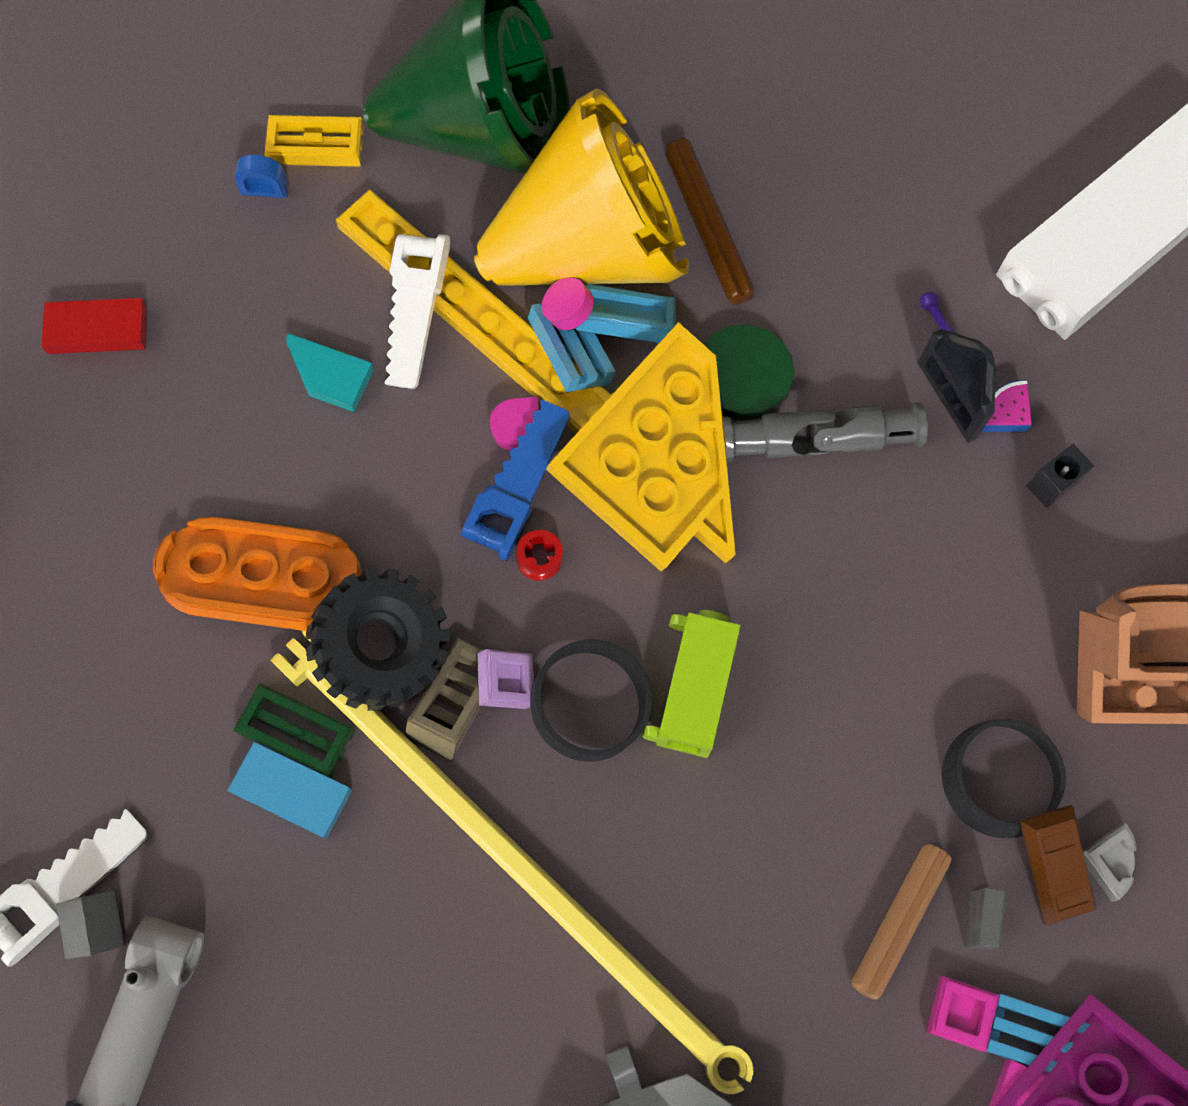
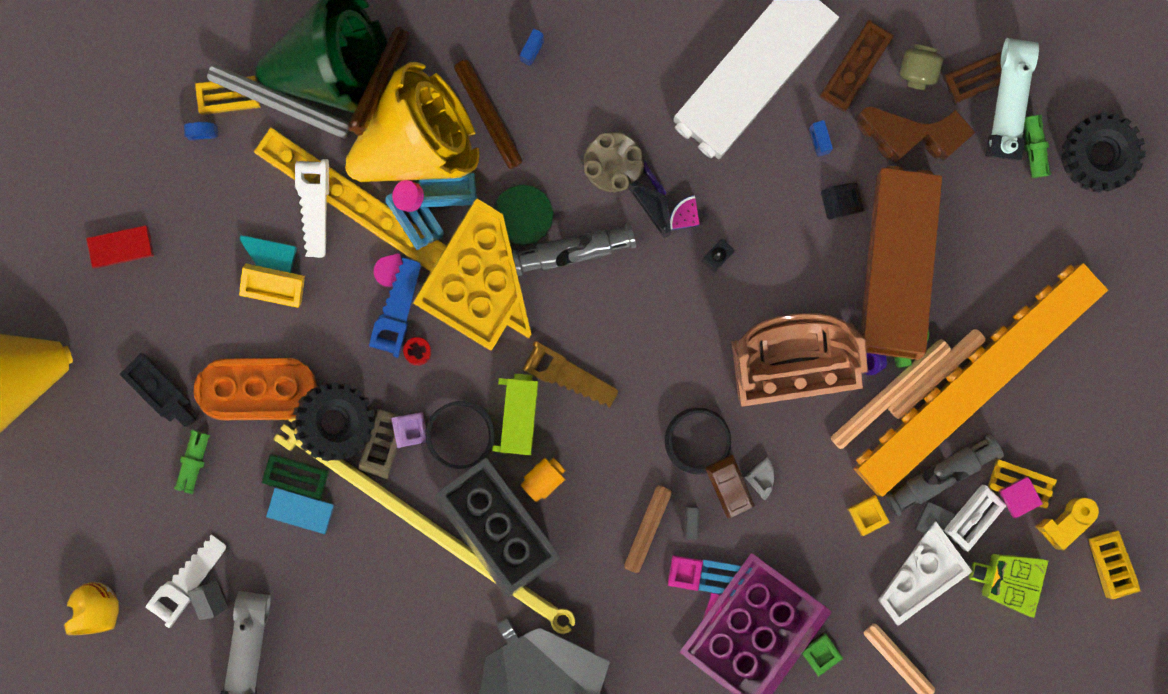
camera: 10 degrees left, 15 degrees up
none -> black hinge [119,353,197,427]
none -> bright green pin [174,430,211,494]
none -> light grey axle [207,64,350,139]
none -> yellow tile [239,263,305,308]
none -> reddish brown axle [348,27,409,136]
none -> dark grey brick [434,458,560,599]
none -> blue tile [520,28,544,66]
none -> light orange brick [520,457,566,502]
none -> pearl gold piece [522,341,618,408]
none -> dark tan dish [584,132,644,193]

